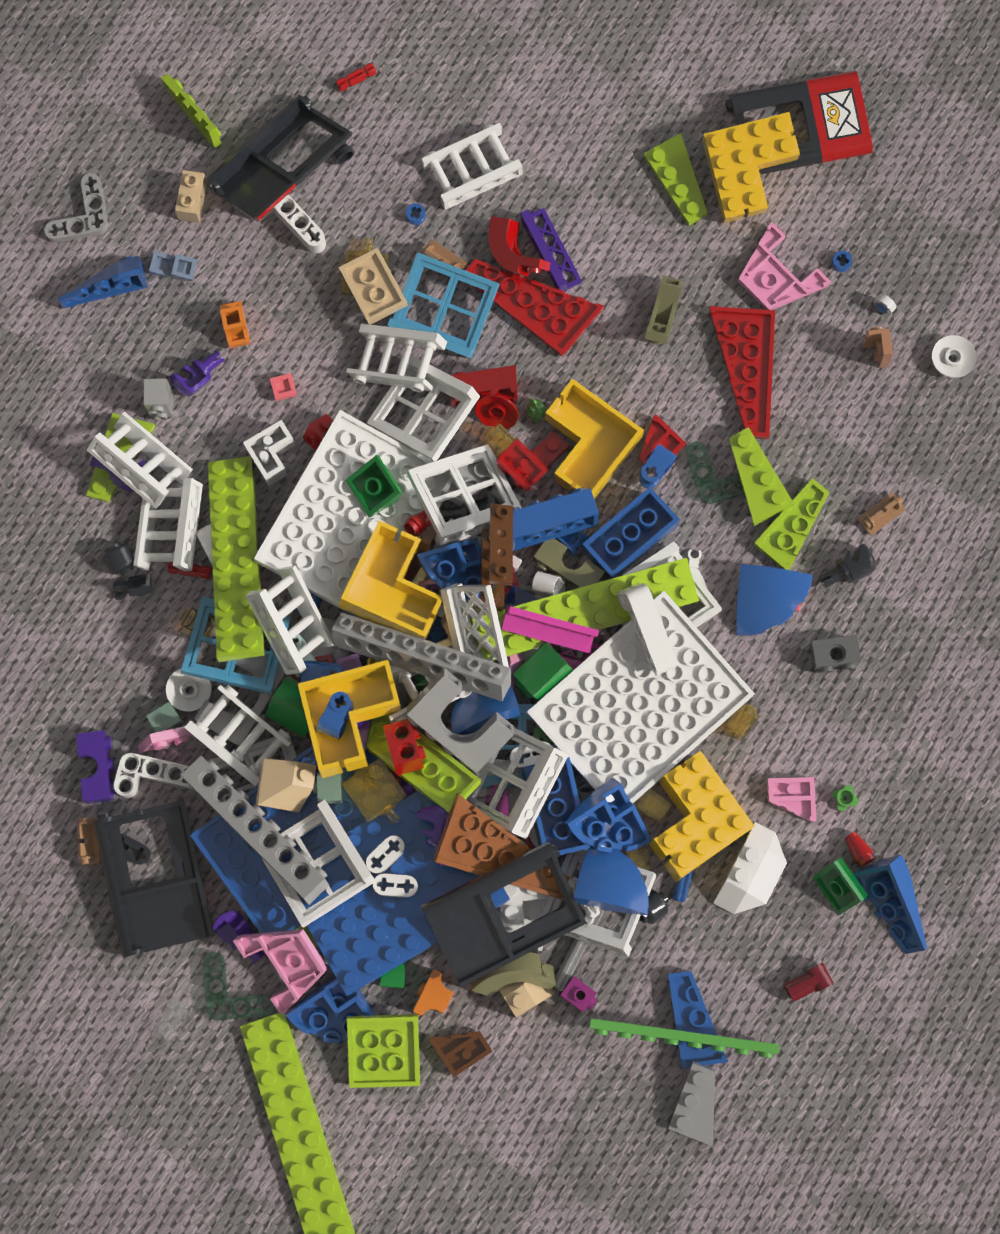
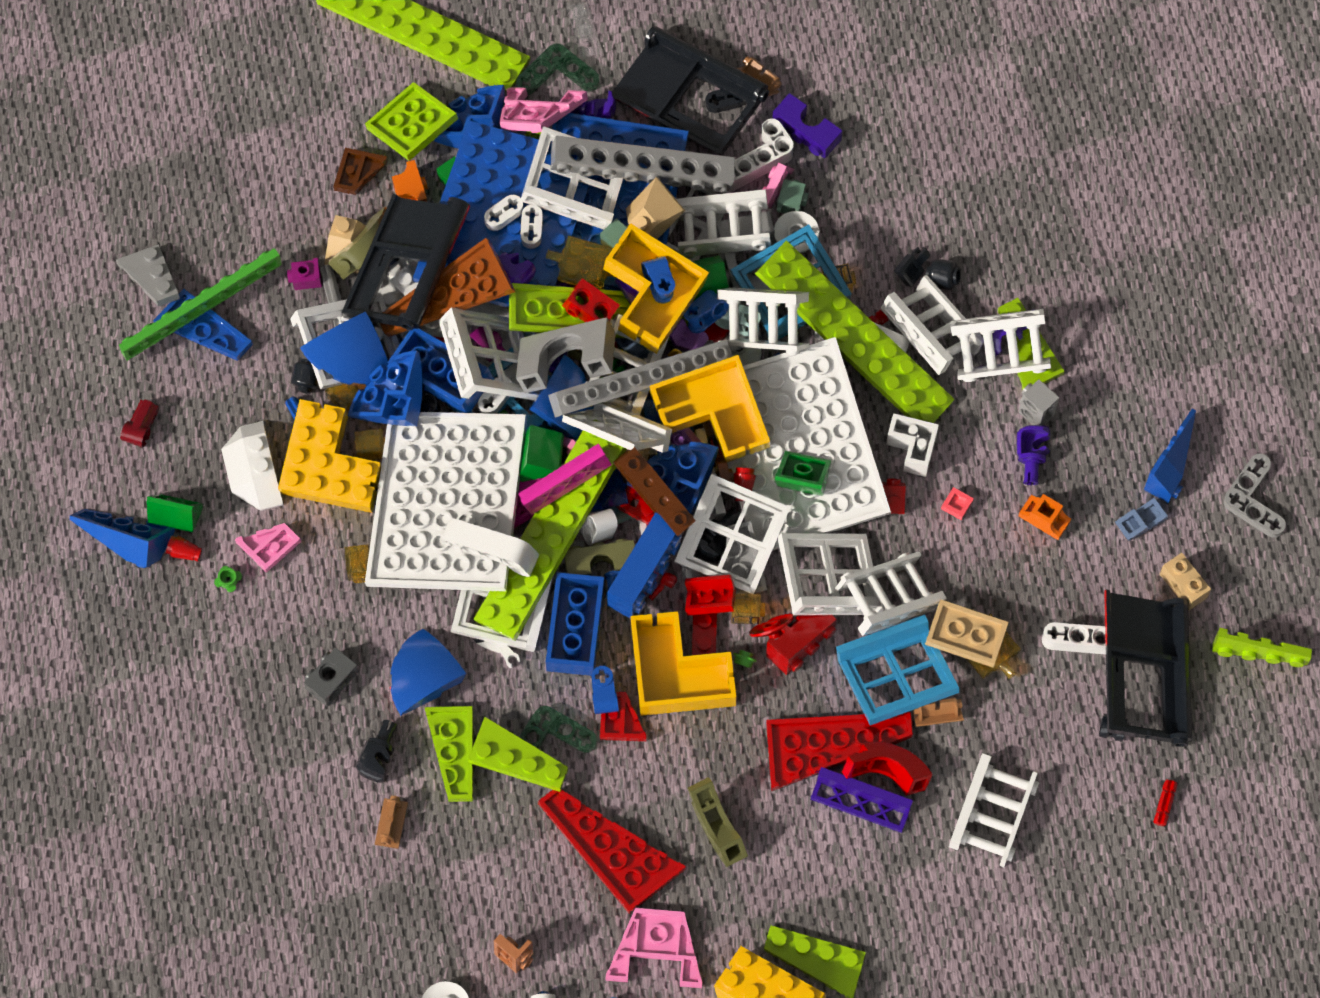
camera: 135 degrees right, 10 degrees down
blue bush [406,203,426,225] -> none

